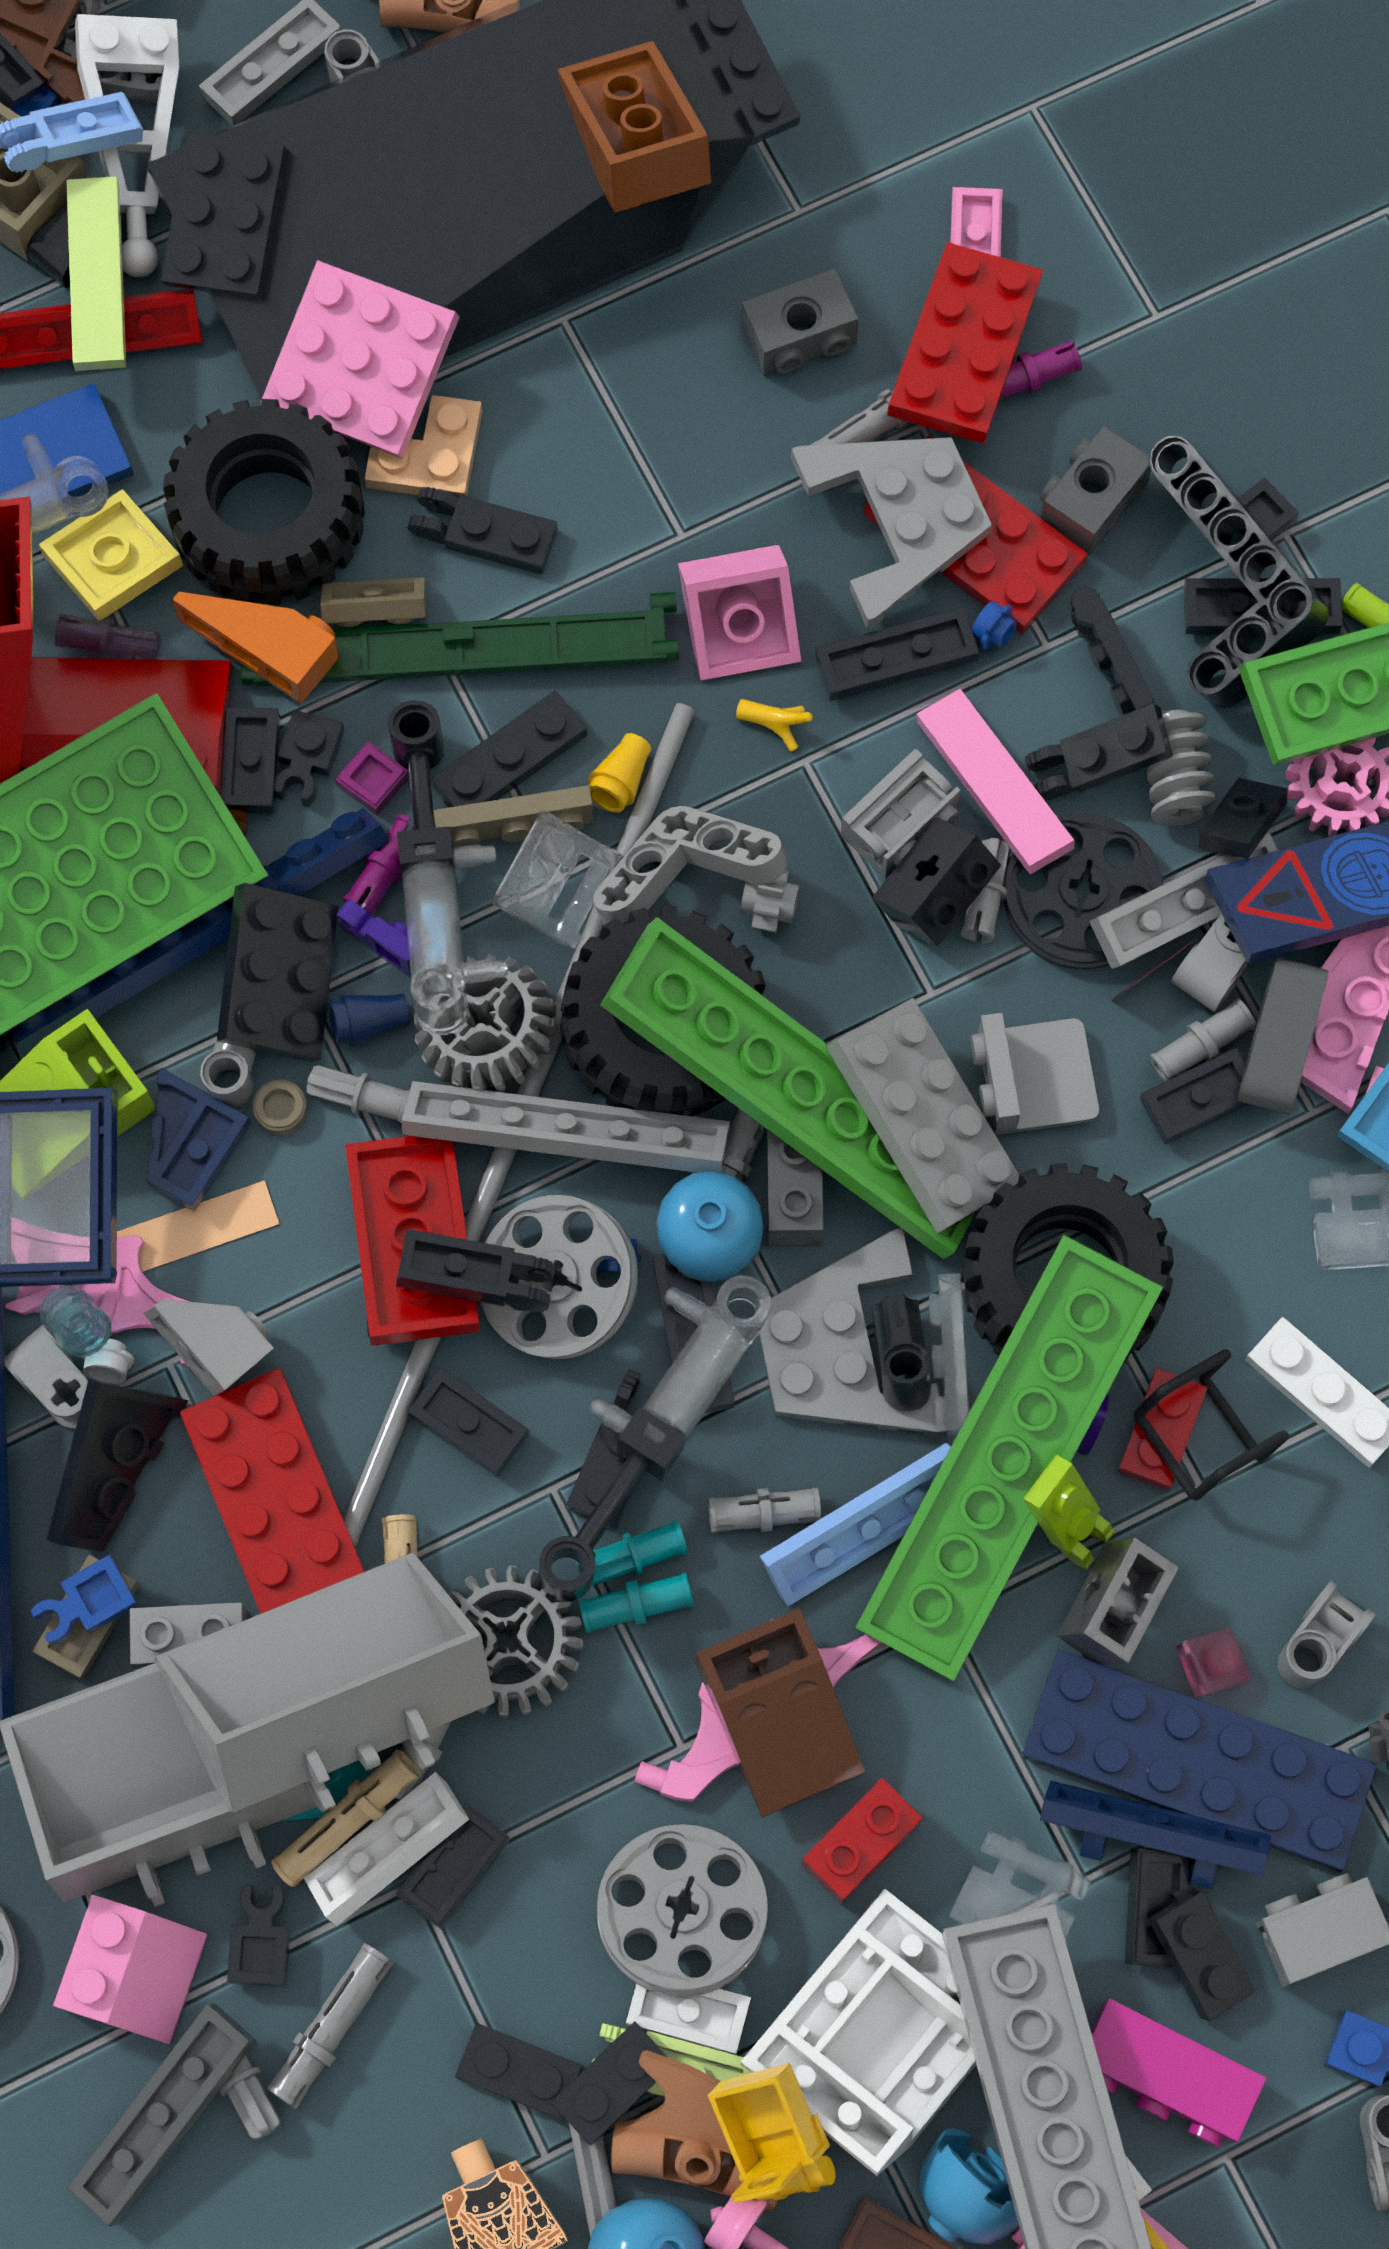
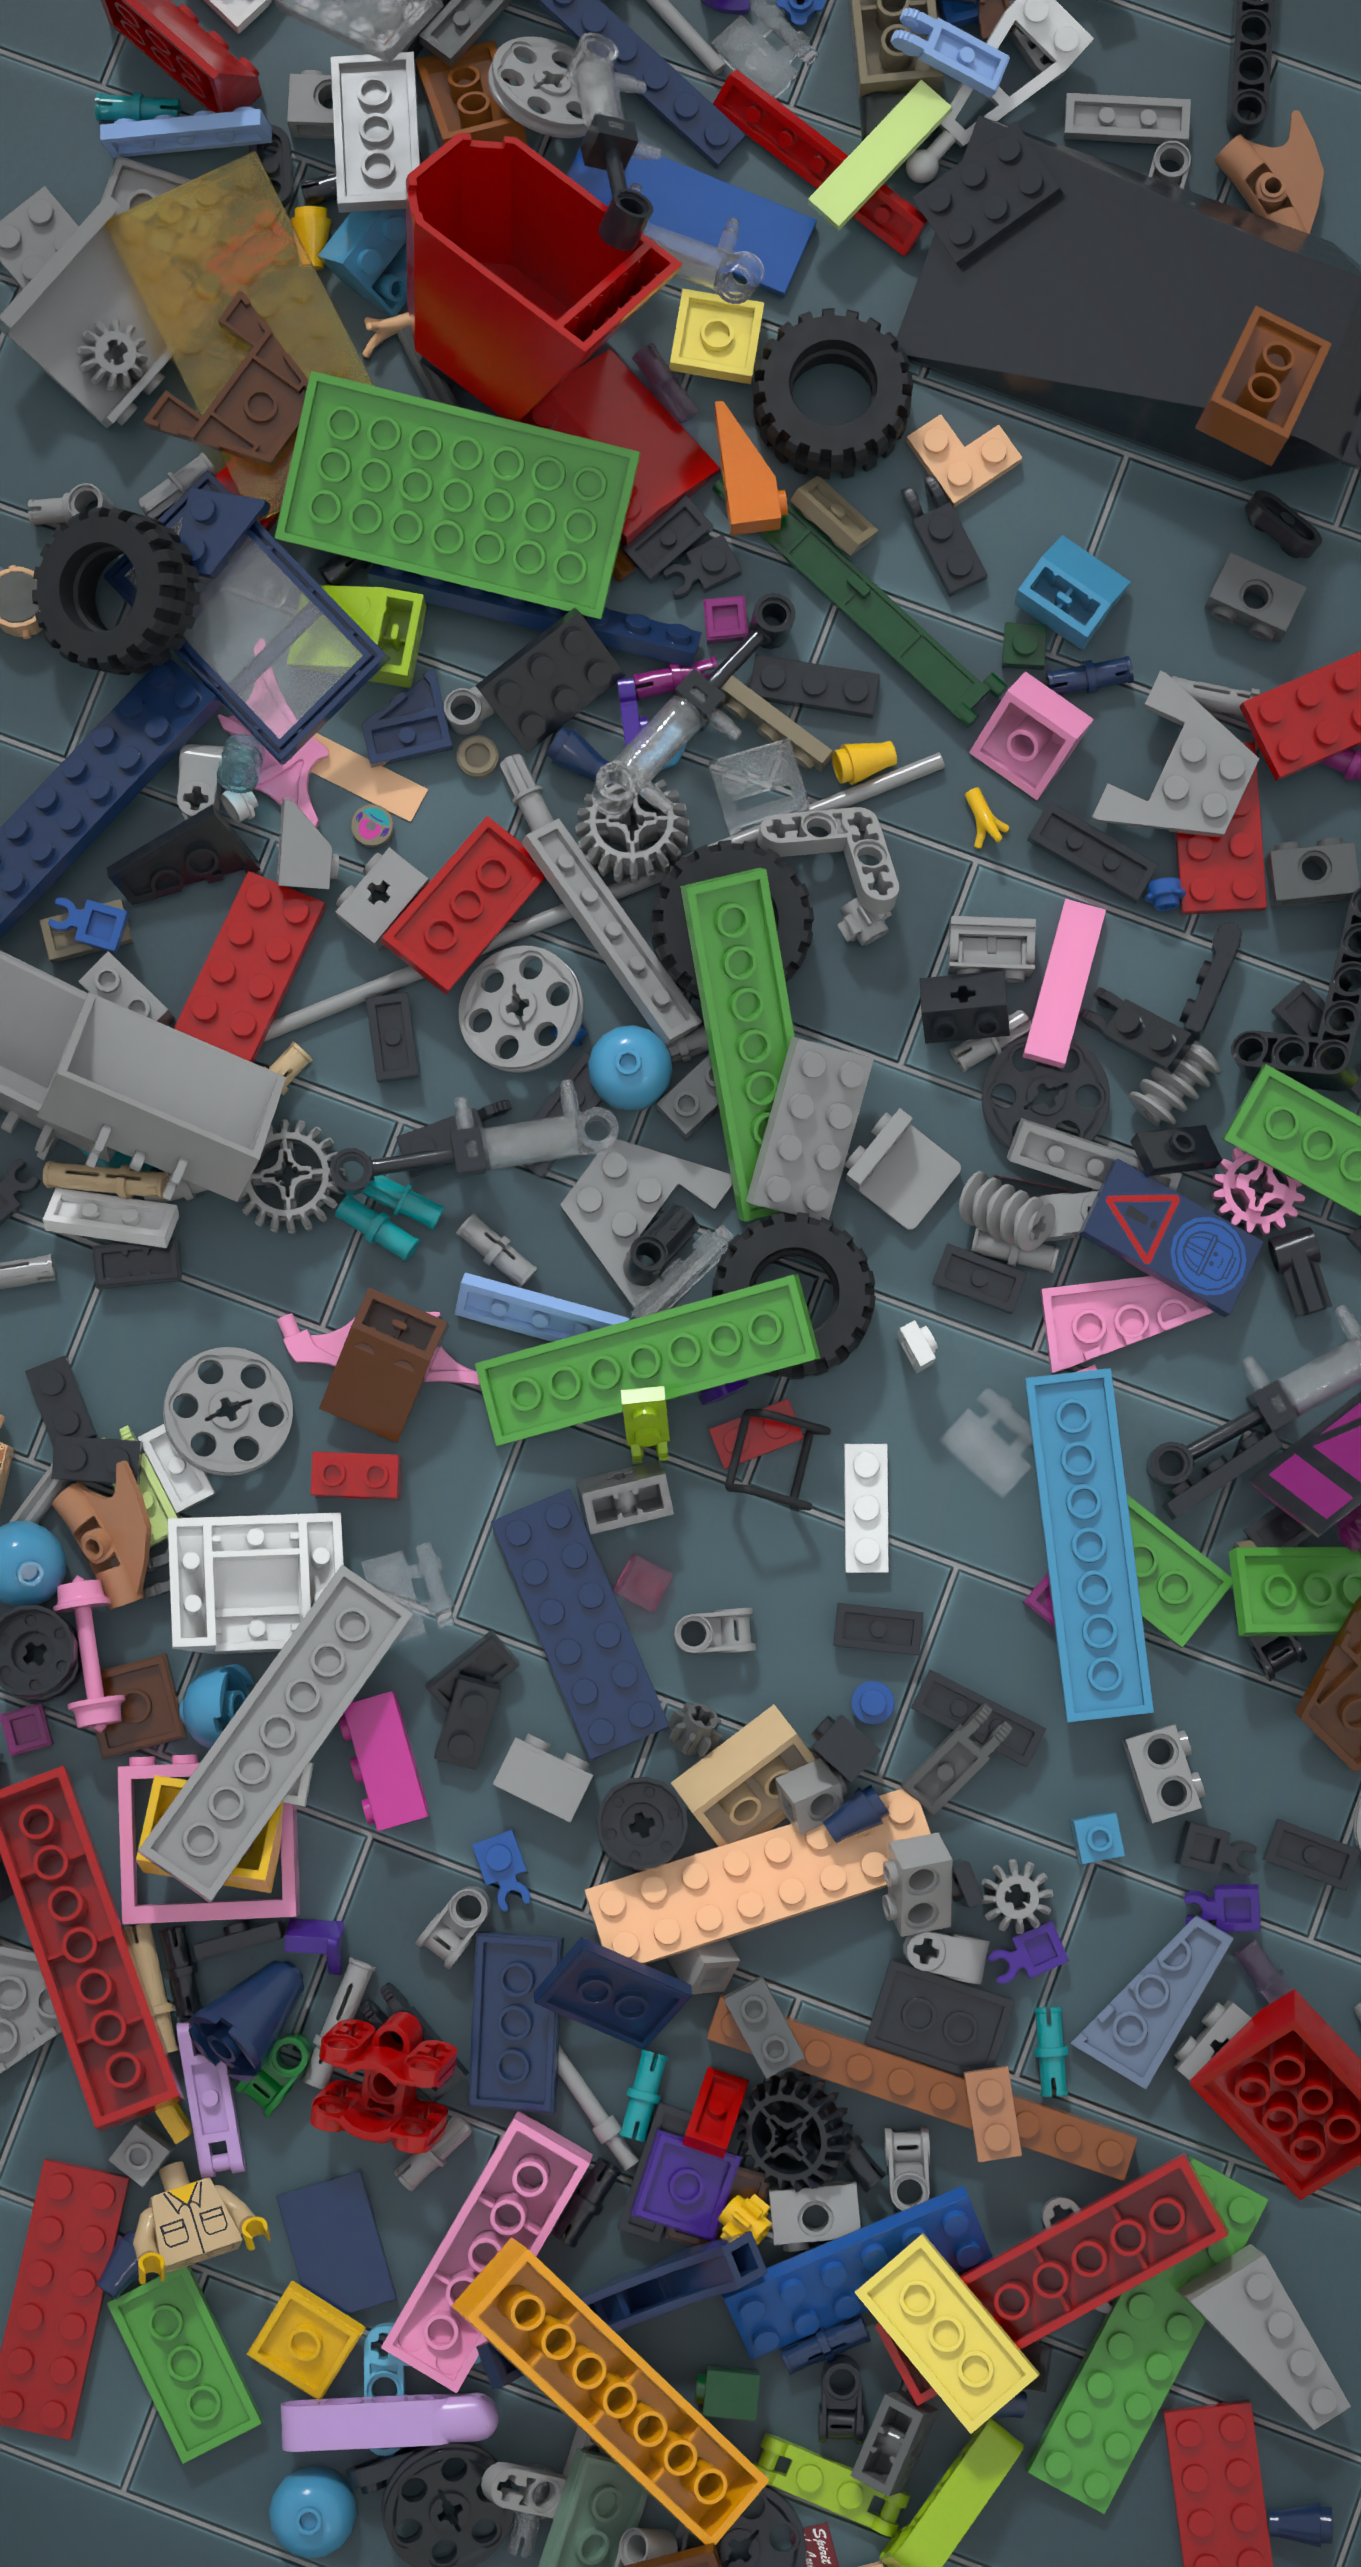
camera: 50 degrees right, 10 degrees up
bright pink plate [261,260,459,459] -> none
black hinge [396,1229,556,1313] -> none
yellow piece [708,2063,836,2203] -> none
dark blue hinge [1040,1780,1271,1889] -> none
dark grey beam [1237,956,1329,1115] -> none
none -> light grey brick [336,847,429,951]
none -> tile [351,804,394,849]
none -> white plate [896,1320,938,1374]
none -> light grey piece [959,1171,1056,1252]
none -> dark green plate [1002,622,1047,670]
none -> dark azure slope [1014,535,1131,651]
none -> dark blue pin [1046,656,1134,695]
none -> black plate [1245,490,1322,558]

